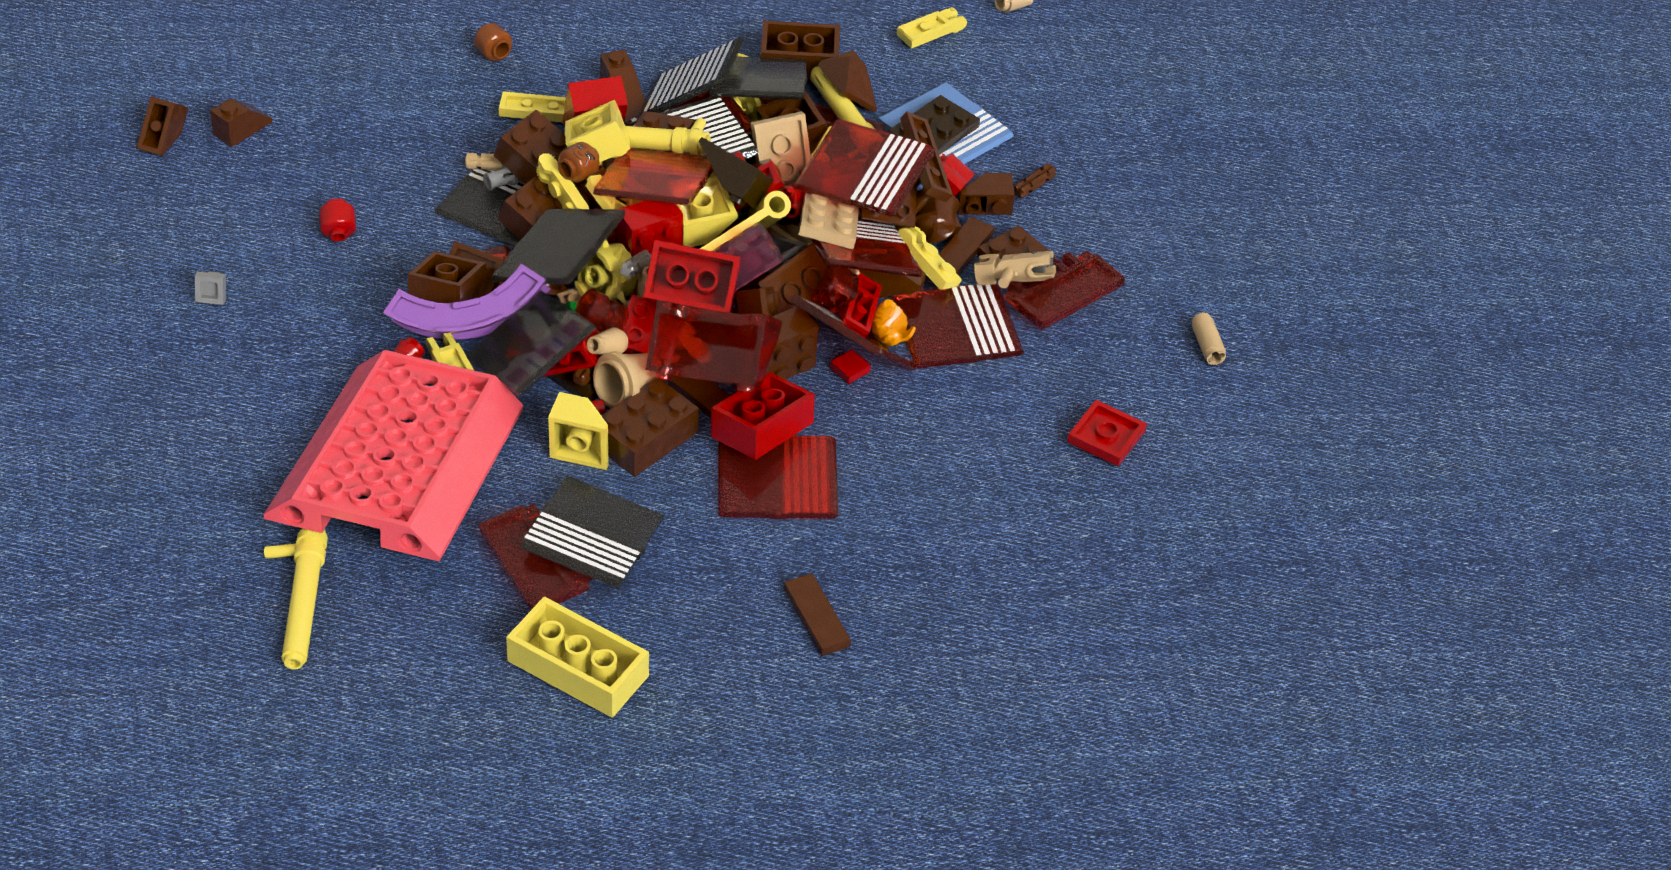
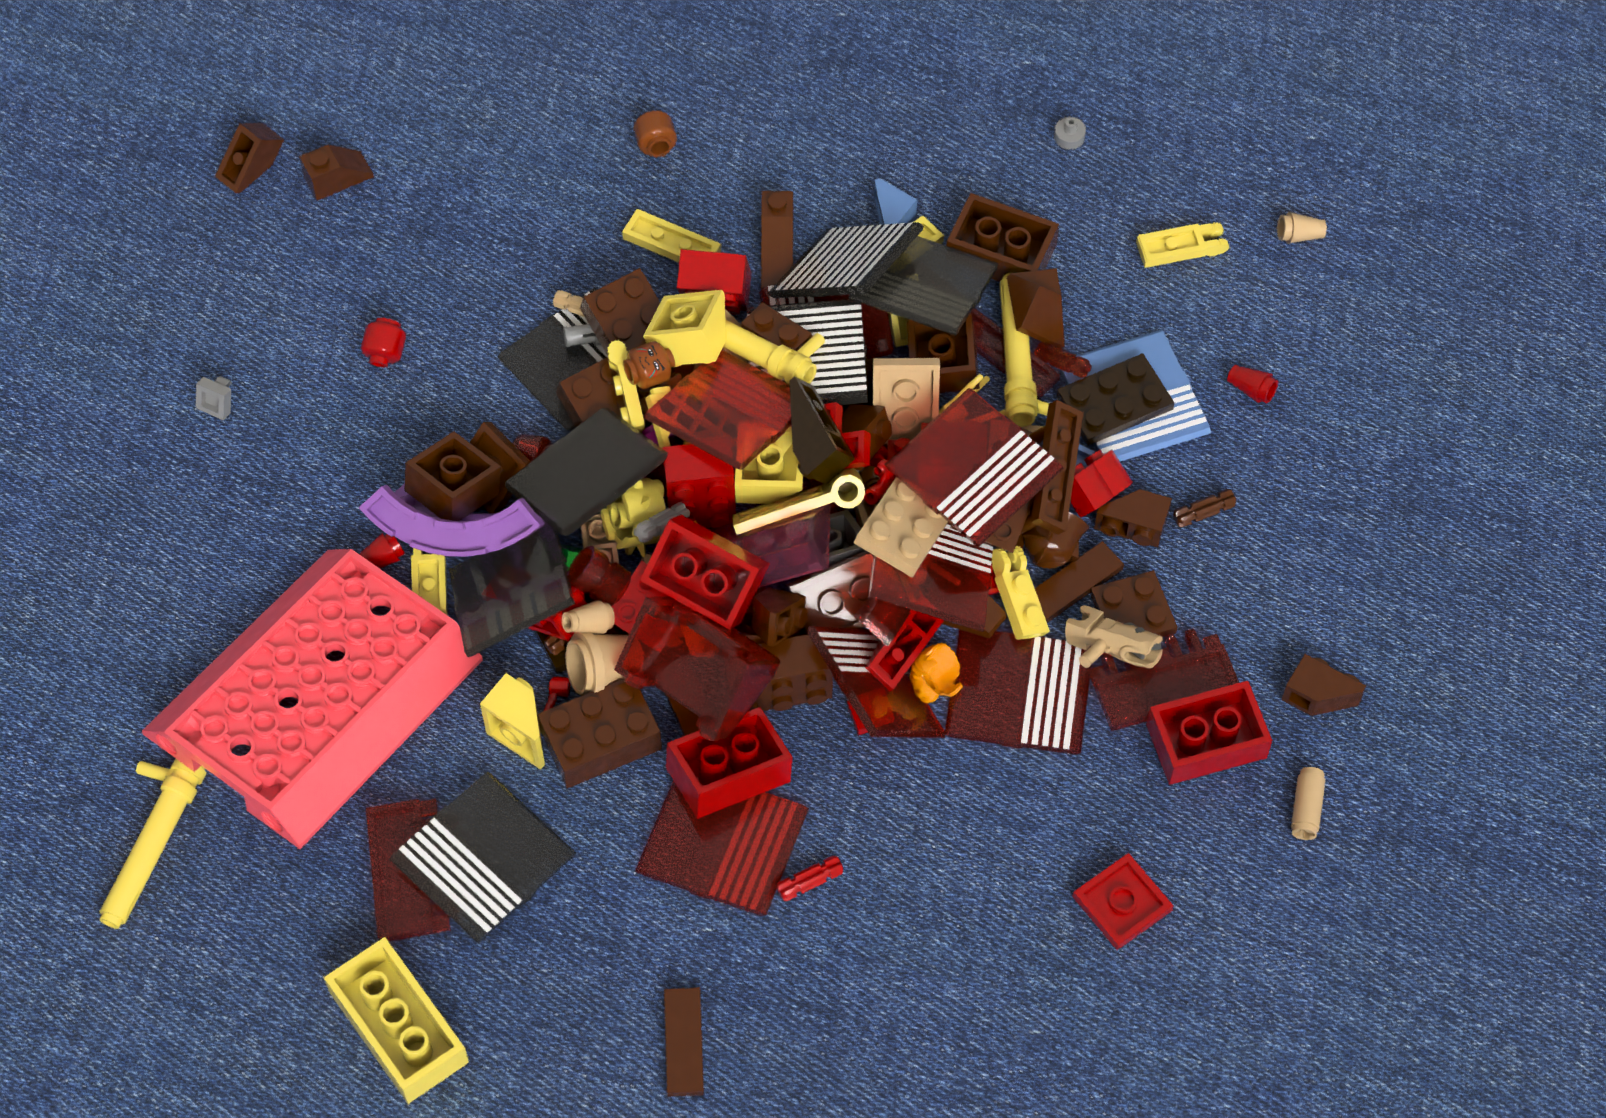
camera: 25 degrees right, 15 degrees up
none -> red axle [777,855,843,901]
none -> medium blue slope [874,179,917,242]
none -> clear red axle [1034,342,1092,378]
none -> red brick [1146,680,1273,785]
none -> red cone [1227,365,1278,403]
none -> reddish brown slope [1282,654,1366,716]

